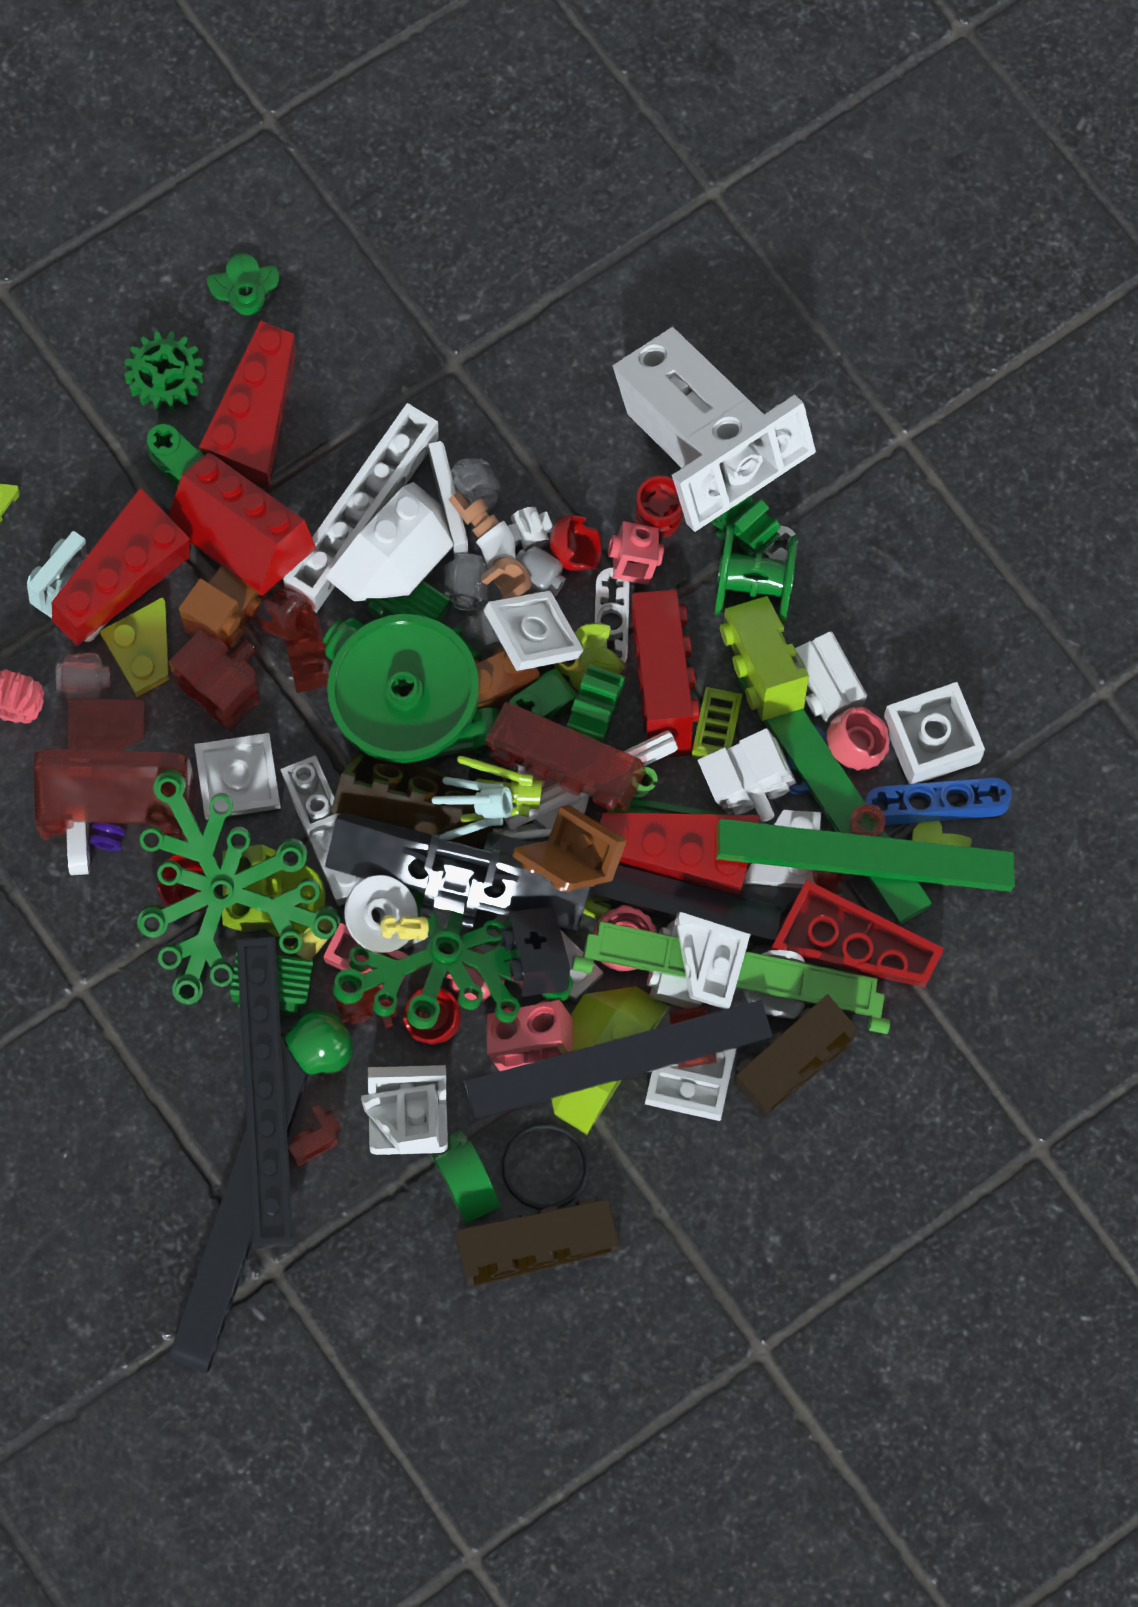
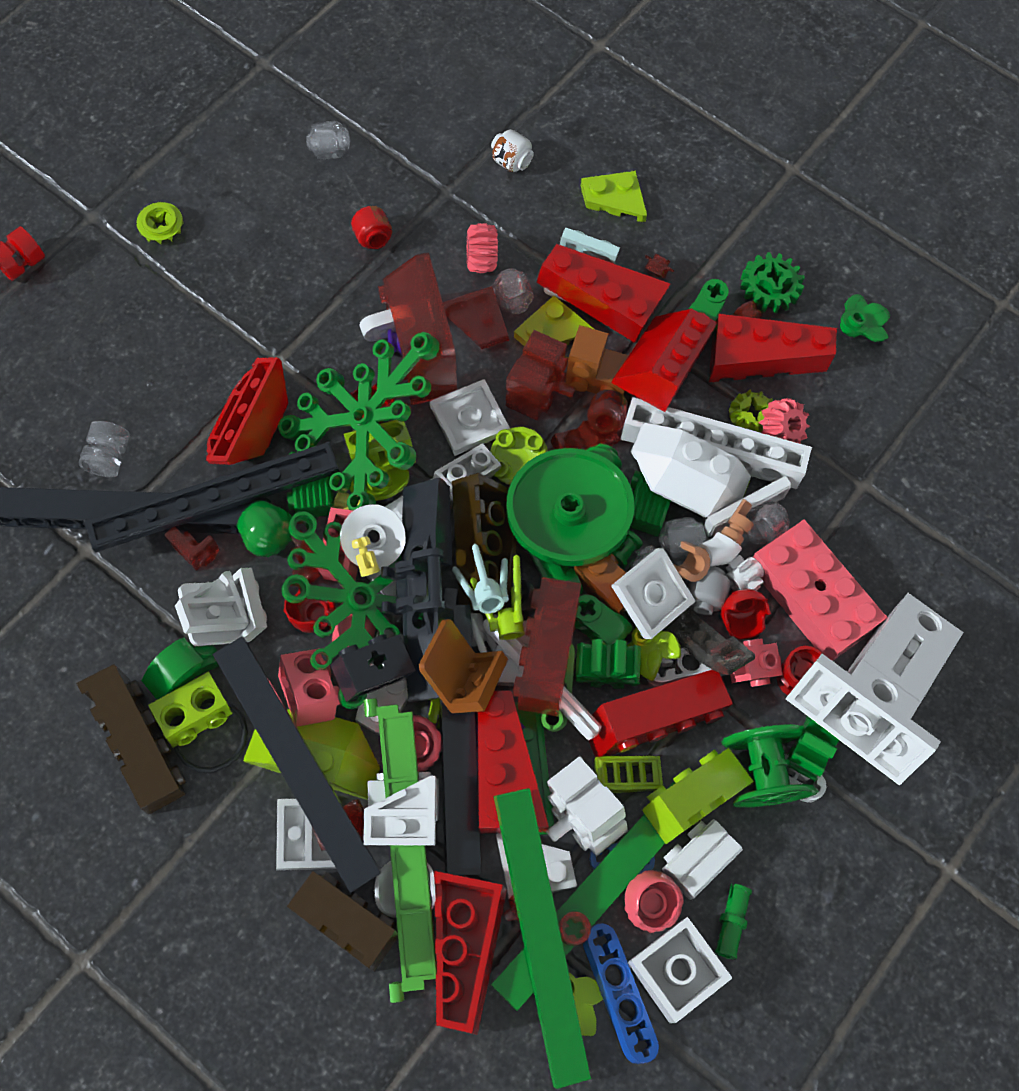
camera: 75 degrees right, 5 degrees down
none -> clear wheel [78,421,131,477]
none -> lime brick [148,672,232,748]
none -> red wedge [206,357,288,465]
none -> lime dish [490,427,548,485]
none -> clear red plate [645,253,675,278]
none -> clear smoke slope [664,606,755,675]
none -> green pin [714,884,752,960]
none -> lime gear [729,390,773,433]
none -> clear red bush [733,301,763,319]
none -> coral brick [753,519,888,661]
none -> coral gear [758,398,811,444]

